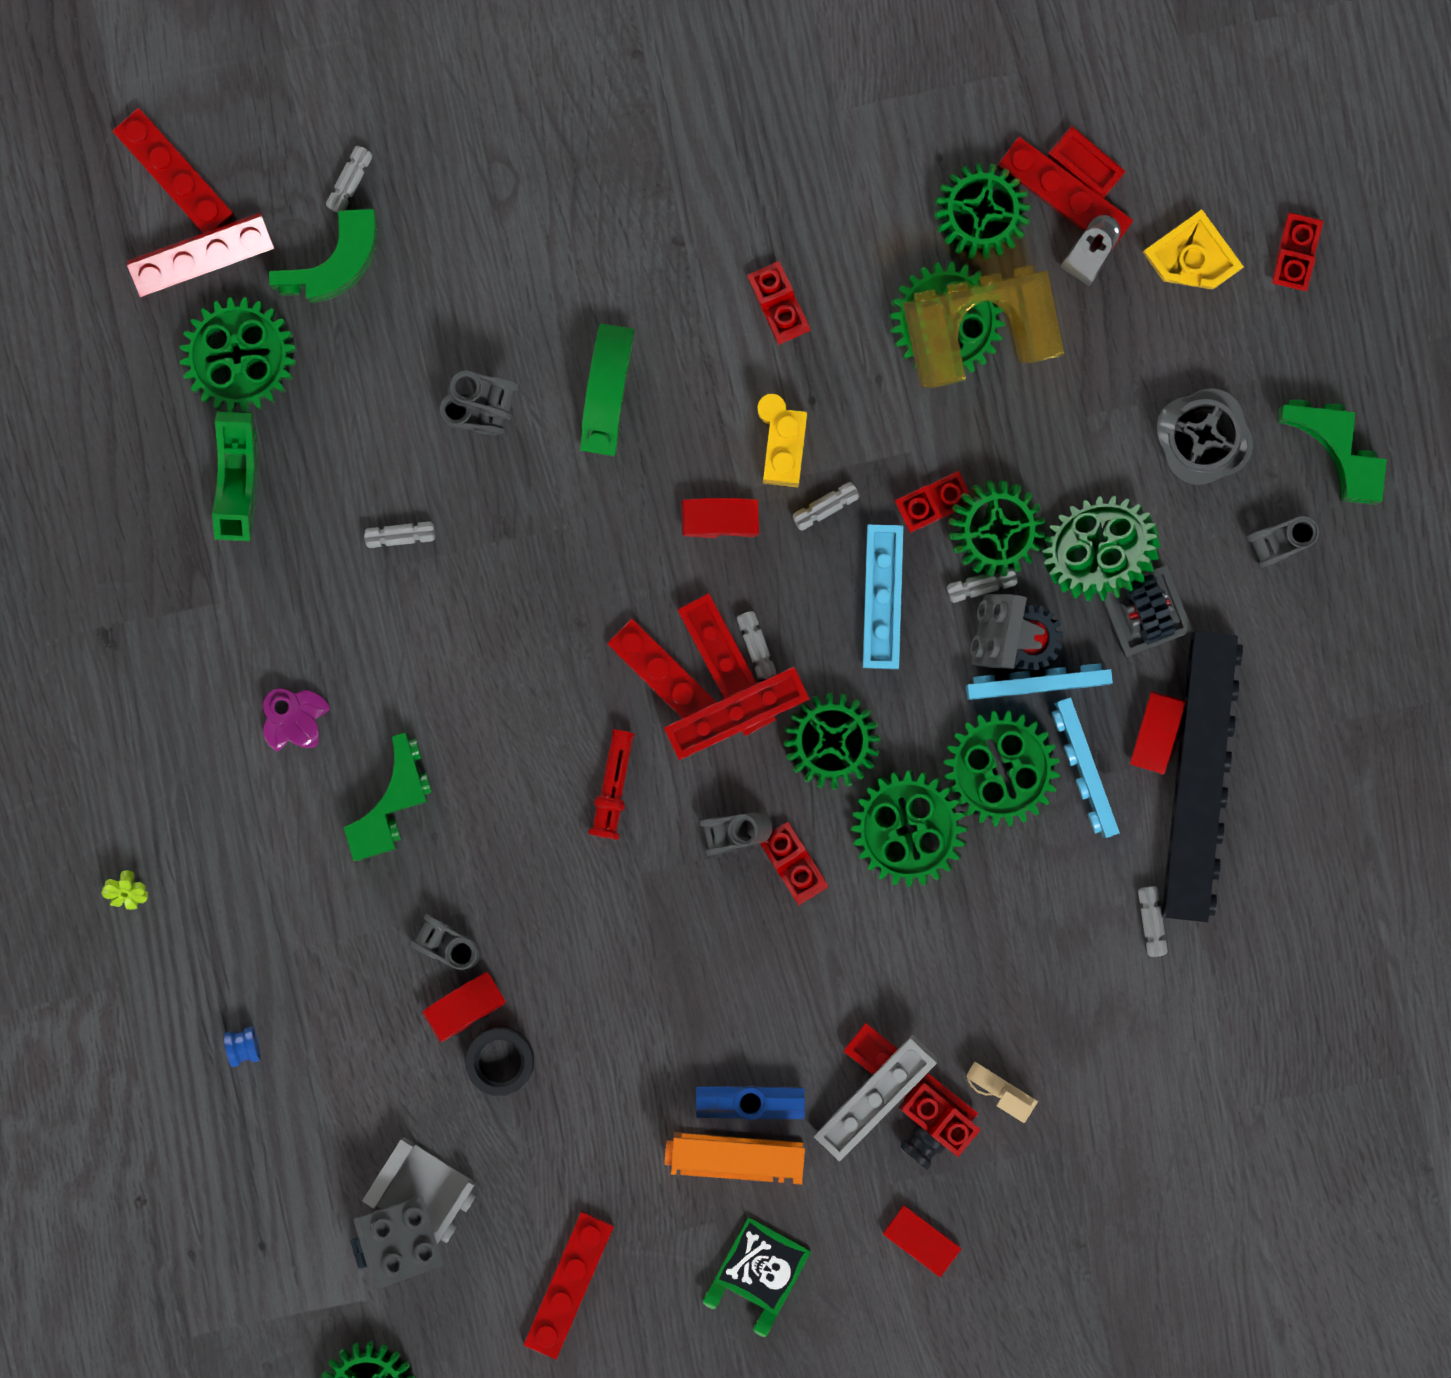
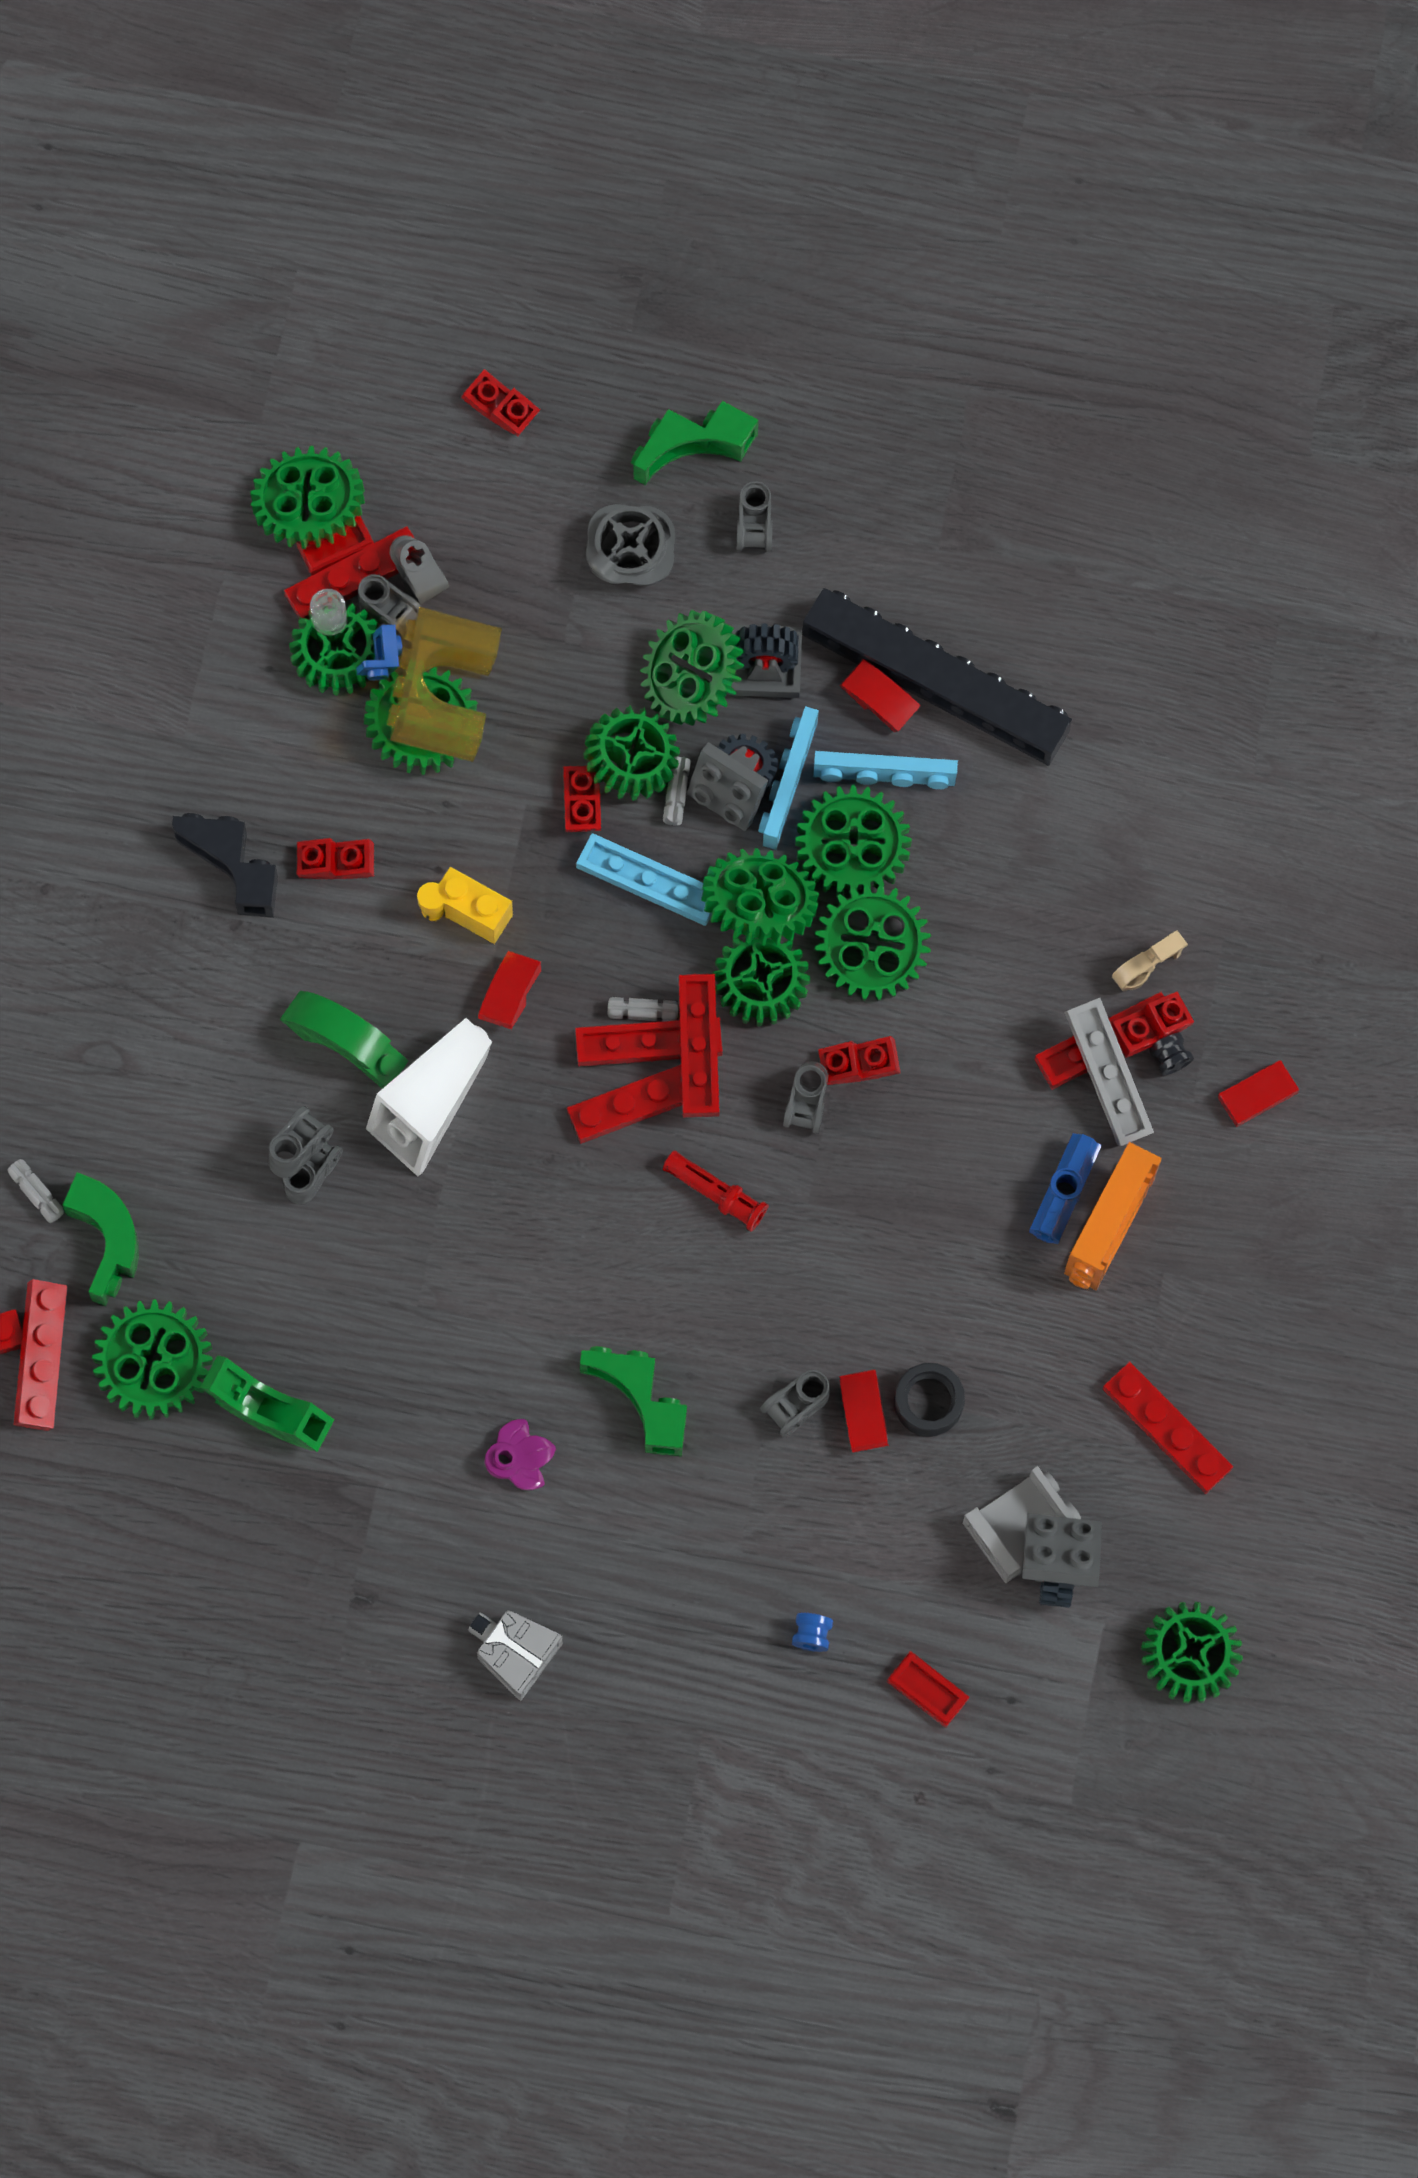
camera: 70 degrees left, 15 degrees down
lime plant [101,870,148,910] -> none
light grey axle [364,522,435,548] -> none
flag [703,1217,811,1337] -> none
light grey axle [792,482,859,530] -> none
light grey axle [1138,886,1168,957] -> none
yellow plate [1143,210,1244,290] -> none
none -> black arch [172,813,278,918]
none -> green gear [250,446,365,549]
none -> clear wheel [310,589,347,635]
none -> blue bracket [356,625,402,680]
none -> dark grey piece [358,574,425,640]
none -> white slope [366,1018,492,1176]
none -> light grey torso [468,1611,563,1701]
none -> green gear [701,848,819,946]
none -> red tile [887,1651,970,1728]

